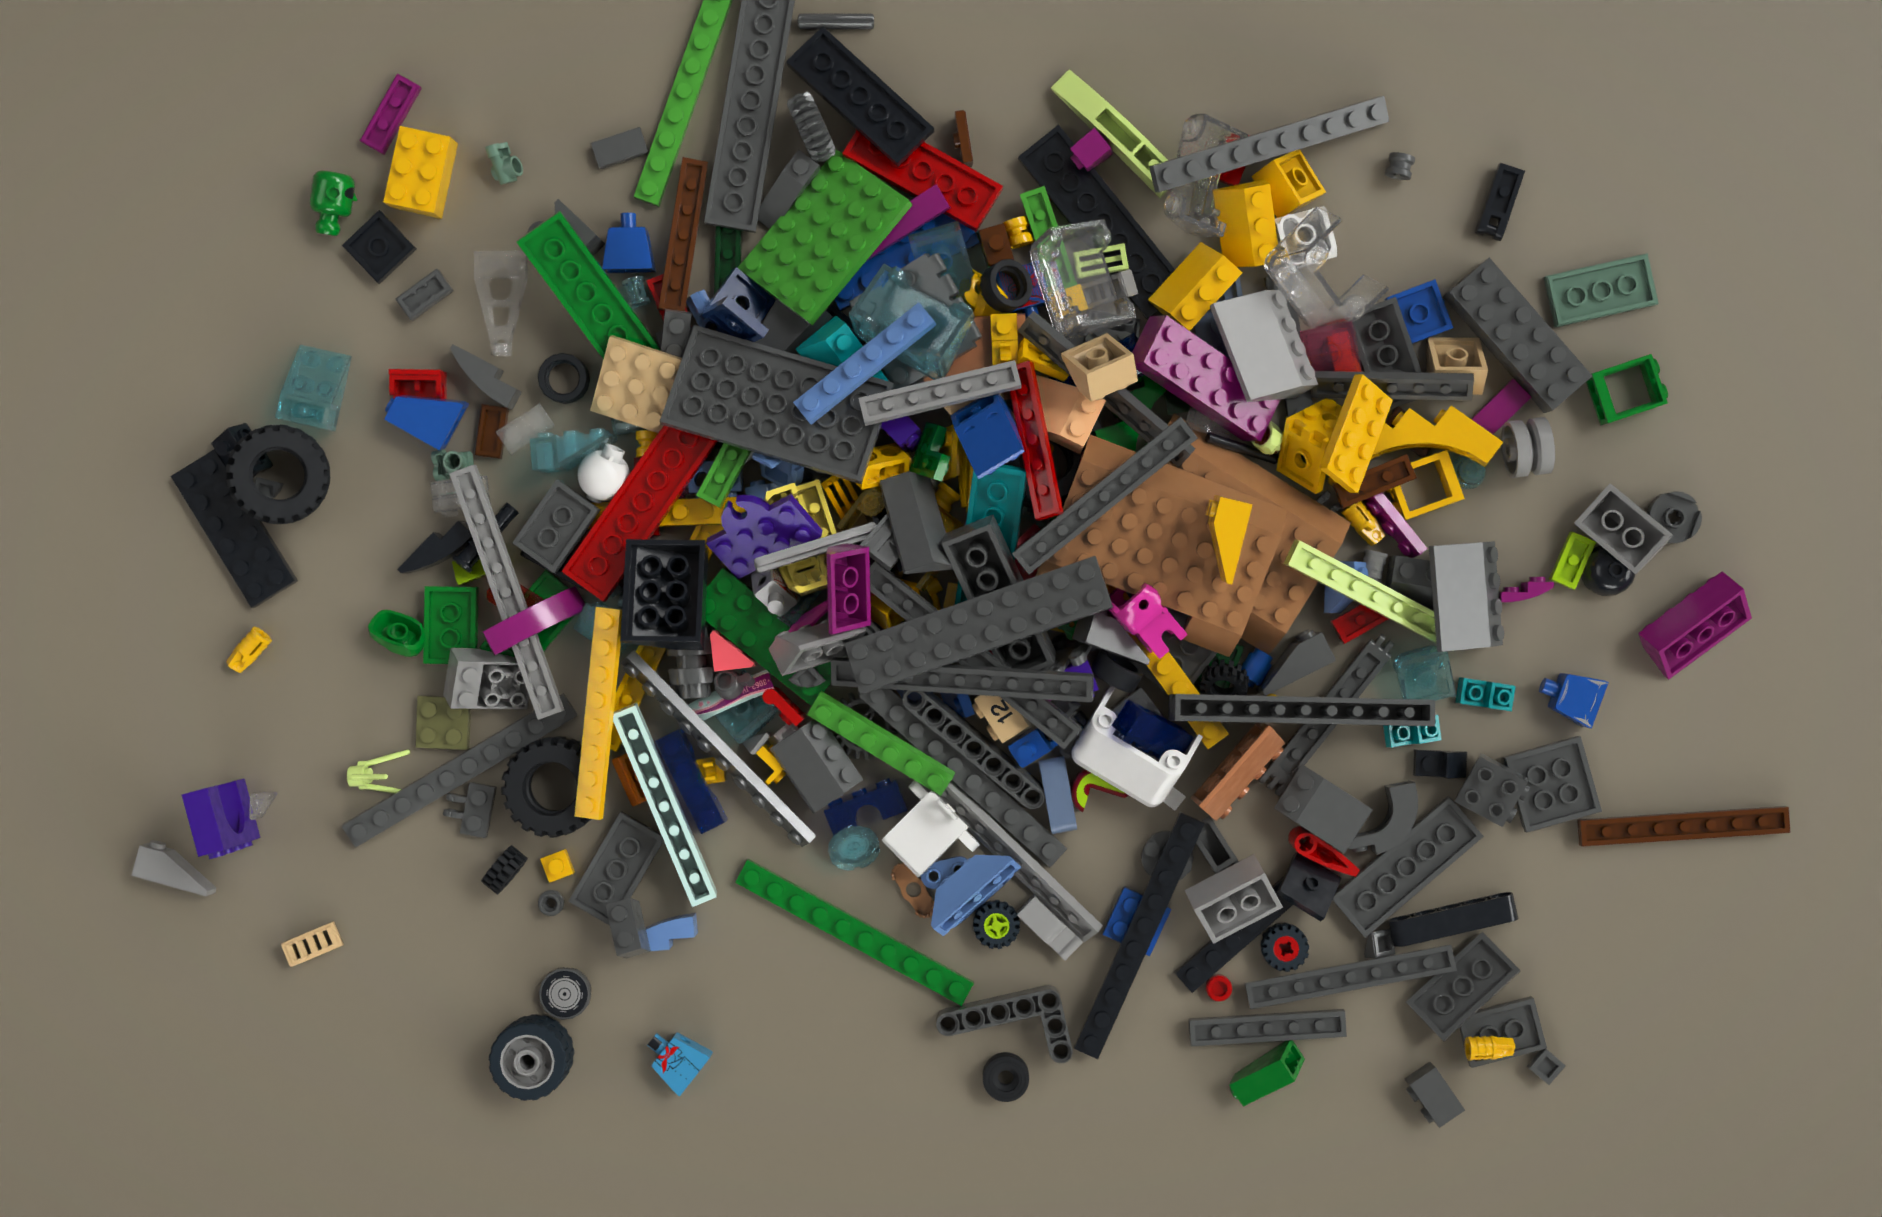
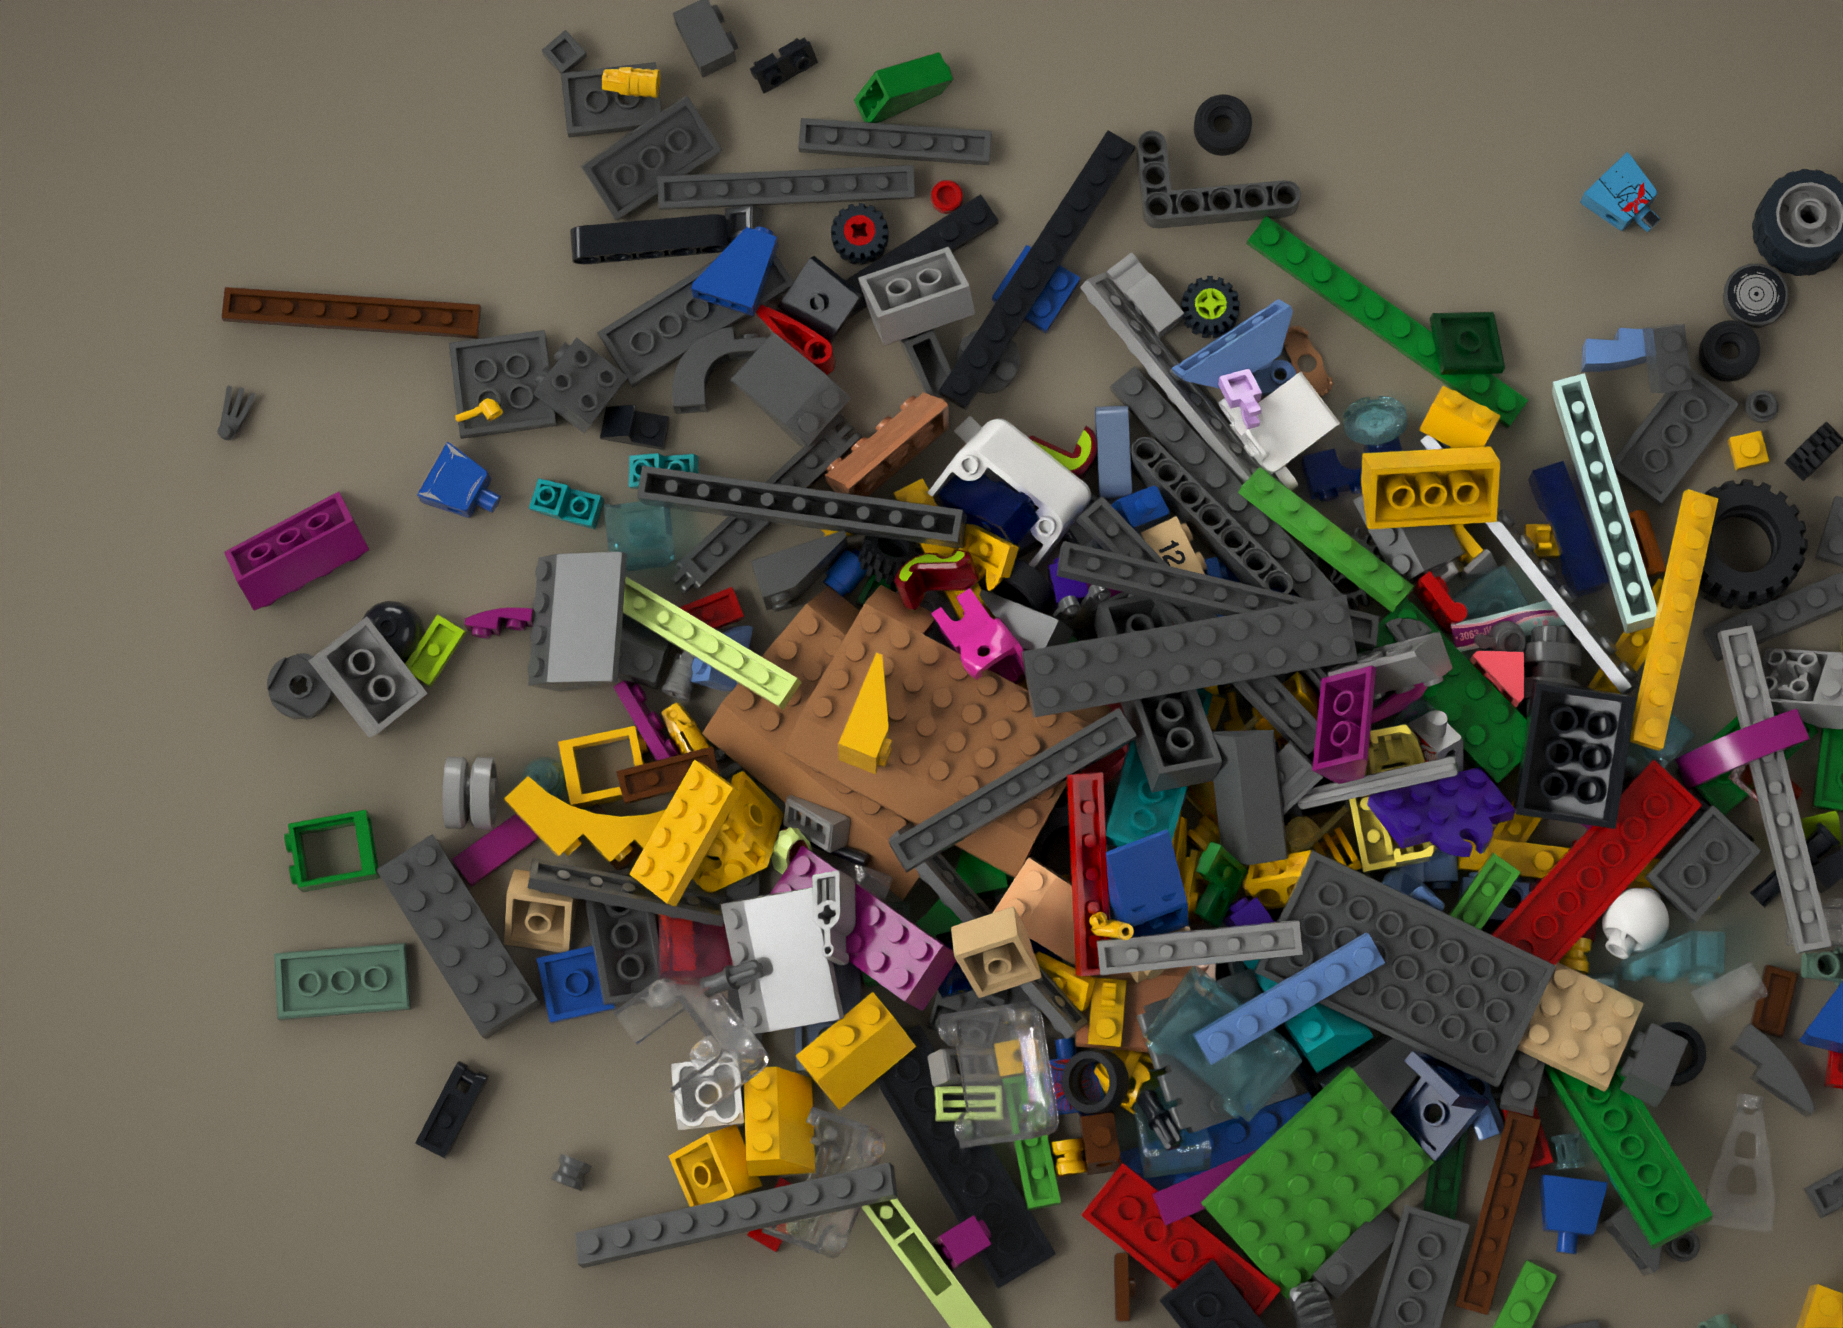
camera: 170 degrees left, 10 degrees down
none -> dark grey piece [217,385,256,440]
none -> yellow hand [455,398,503,422]
none -> blue slope [691,226,779,316]
none -> dark grey axle [700,959,763,998]
none -> black hinge [750,37,818,94]
none -> light grey slope [783,795,850,853]
none -> light grey piece [812,870,856,965]
none -> dark red animal [894,550,979,610]
none -> yellow plate [959,524,1019,591]
none -> yellow arm [1089,912,1134,940]
none -> black axle [1136,1090,1183,1151]
none -> lavender plate [1218,369,1262,429]
none -> yellow slope [1361,446,1500,529]
none -> yellow slope [1419,386,1501,448]
none -> dark green tile [1430,312,1505,375]
none -> dark grey brick [1620,1023,1688,1107]
none -> black tyre [1699,320,1760,382]

